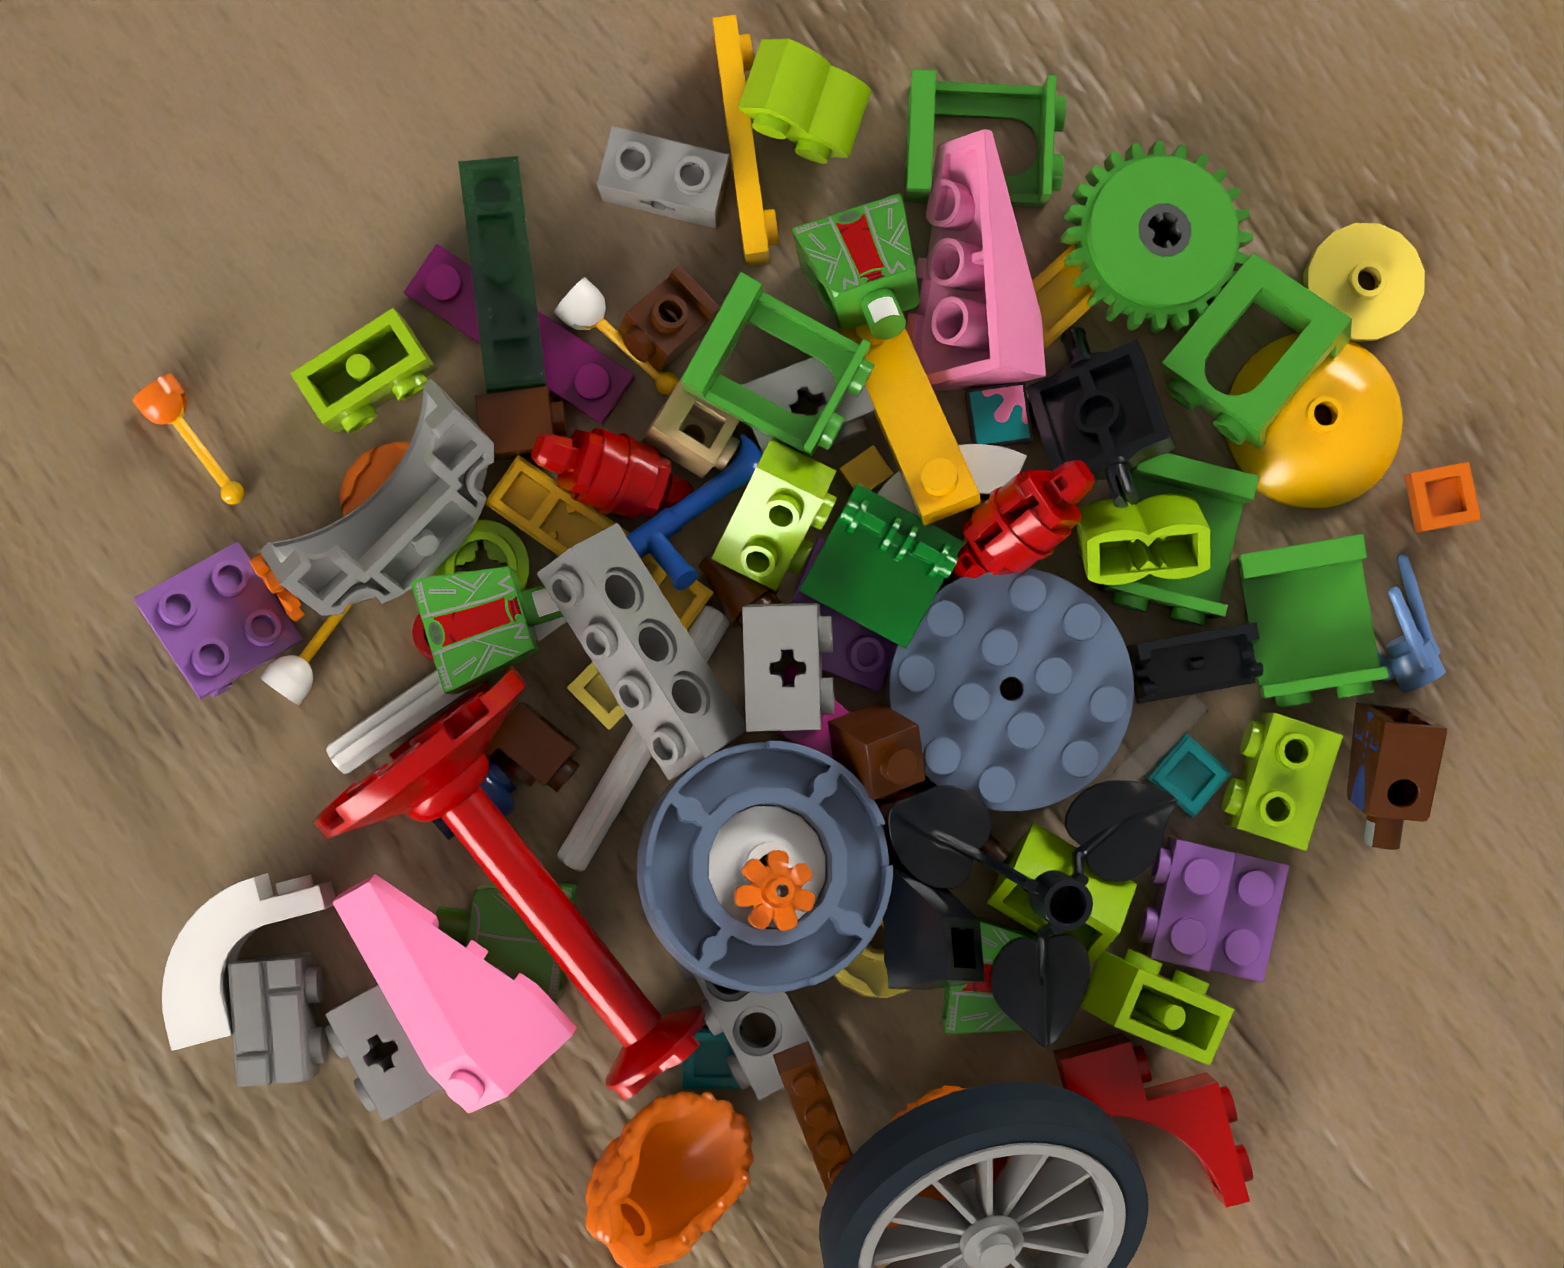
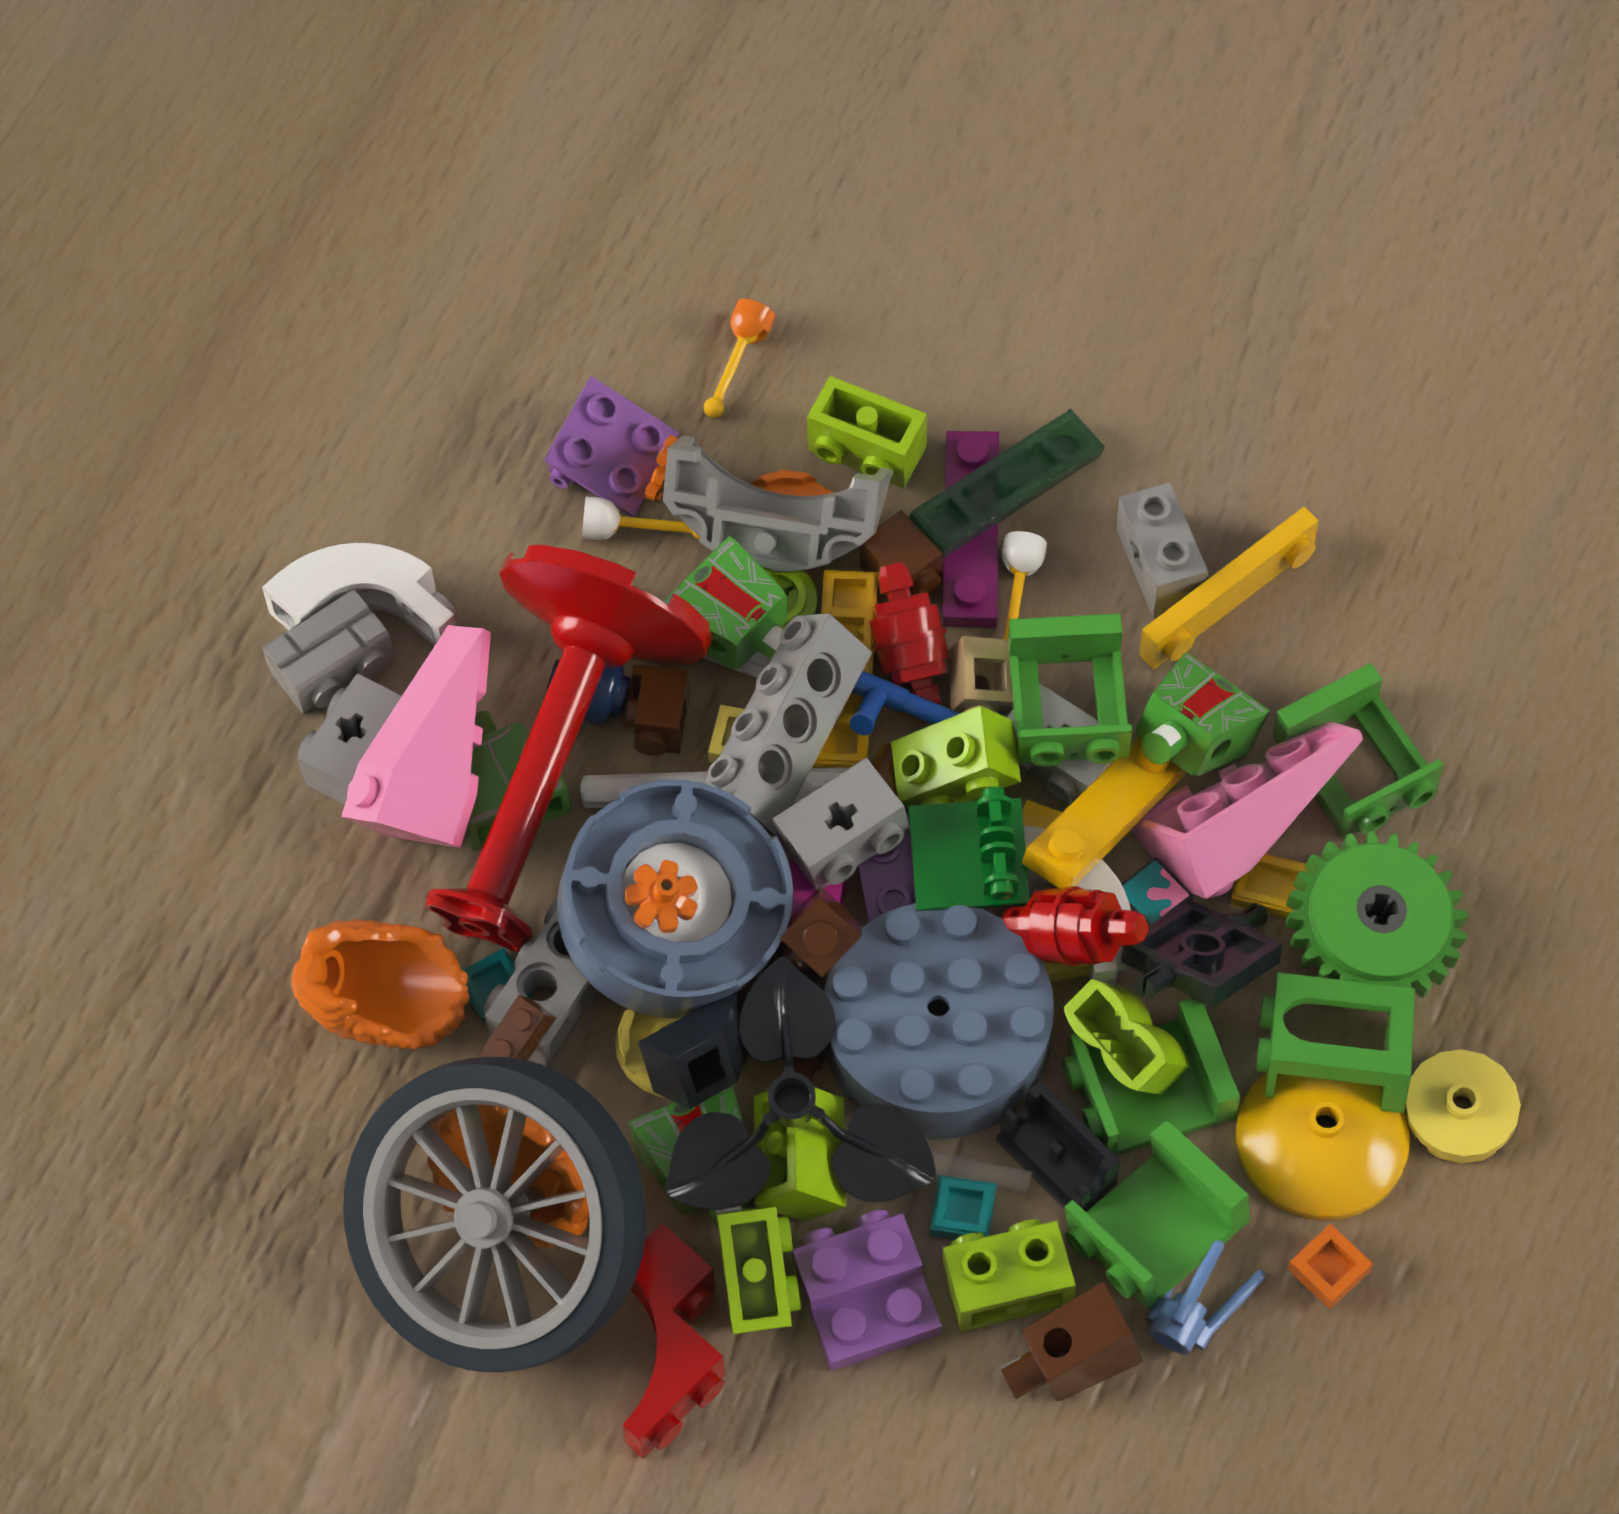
camera: 65 degrees right, 25 degrees down
reddish brown brick [618,265,720,373] -> none
lime brick [738,38,872,164] -> none

